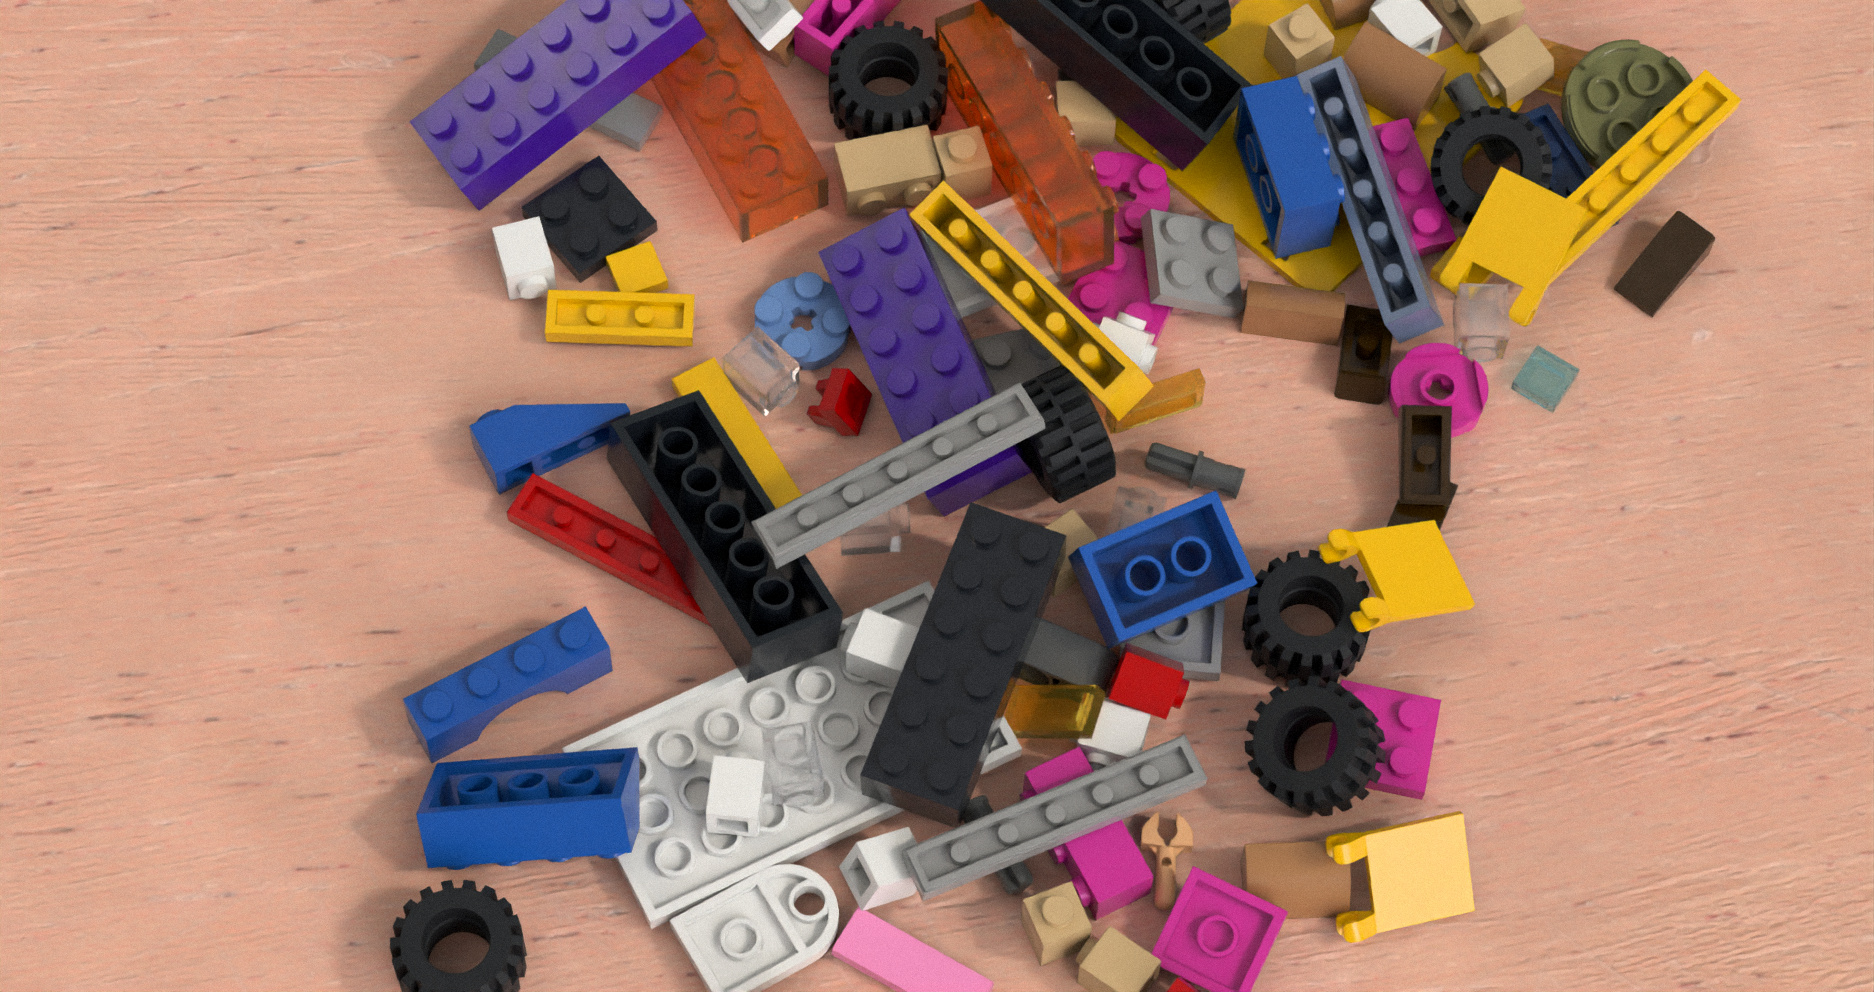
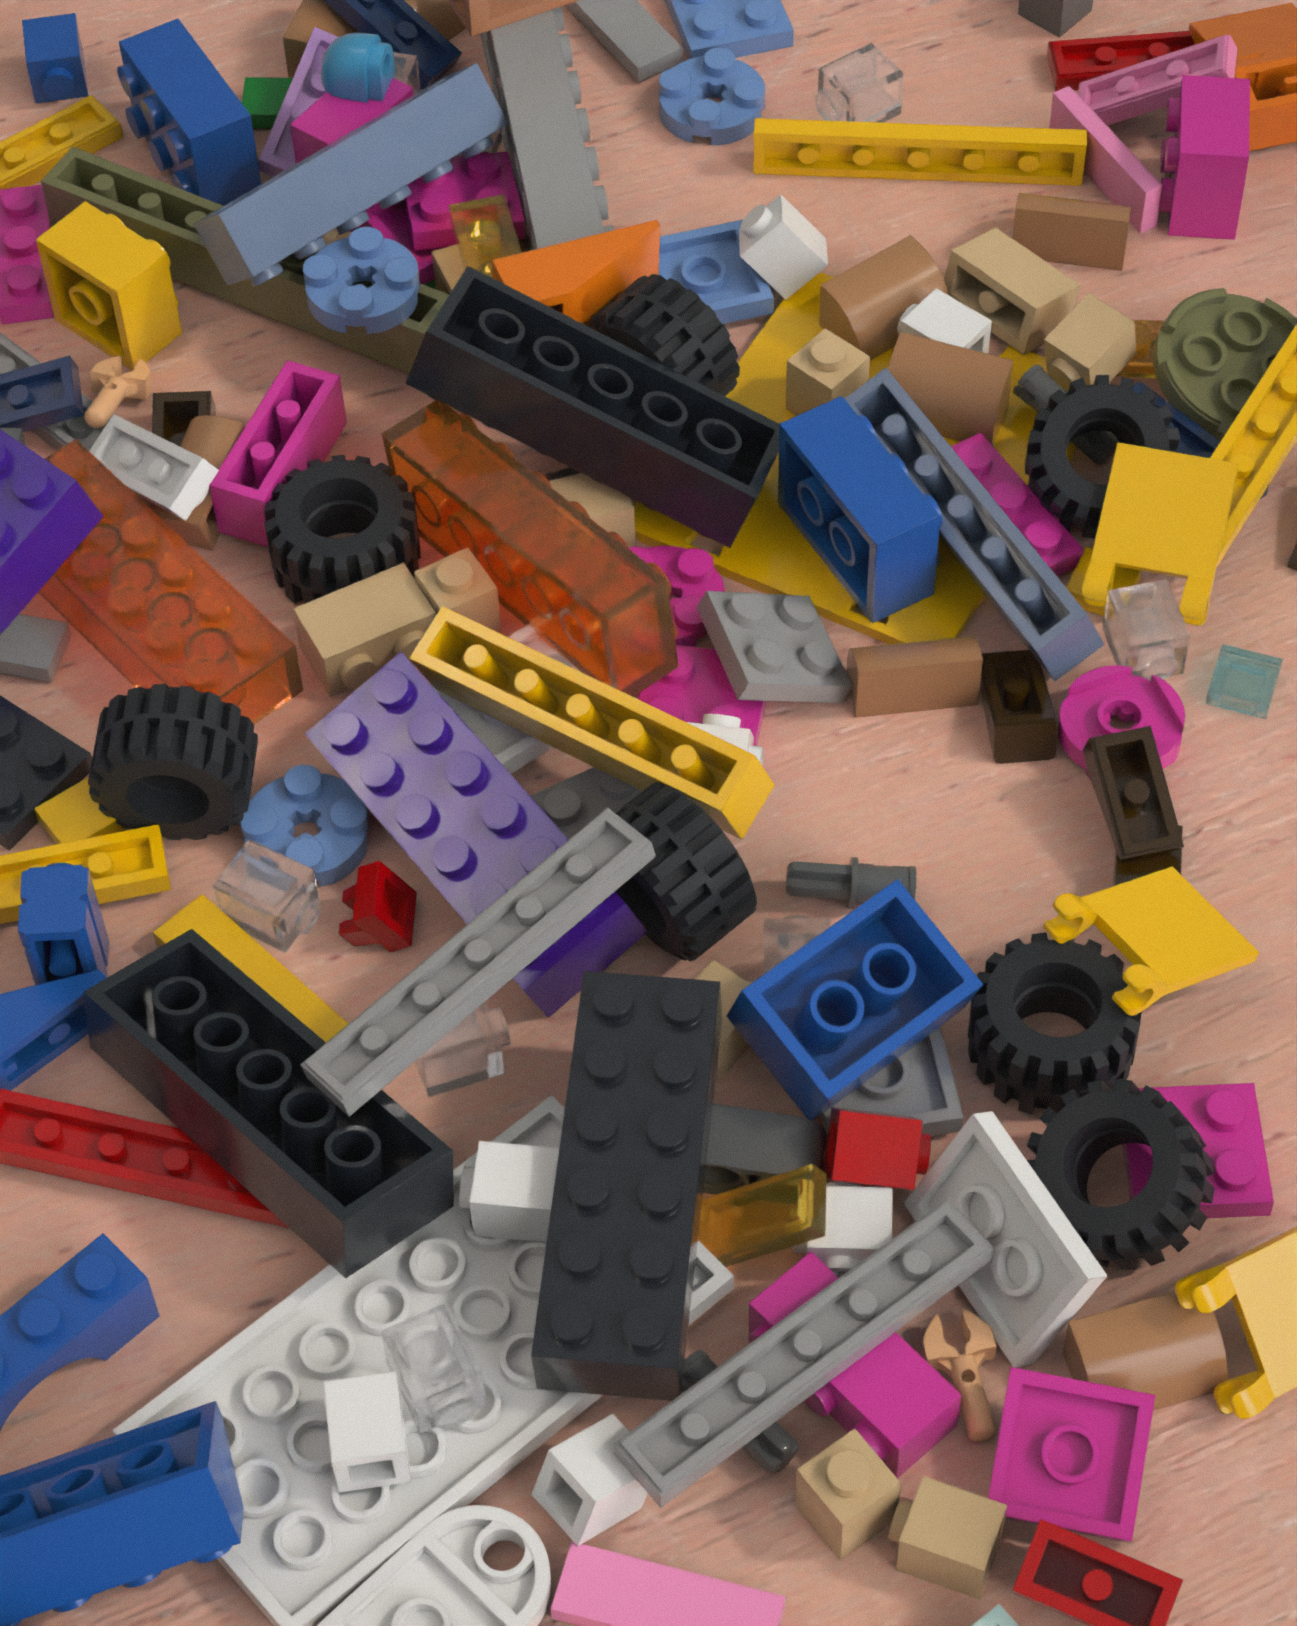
camera: 10 degrees left, 10 degrees down
clear yellow tile [1105,368,1206,434] -> none
none -> blue brick [18,863,109,985]
none -> black tyre [88,684,258,840]
none -> white plate [904,1111,1107,1368]

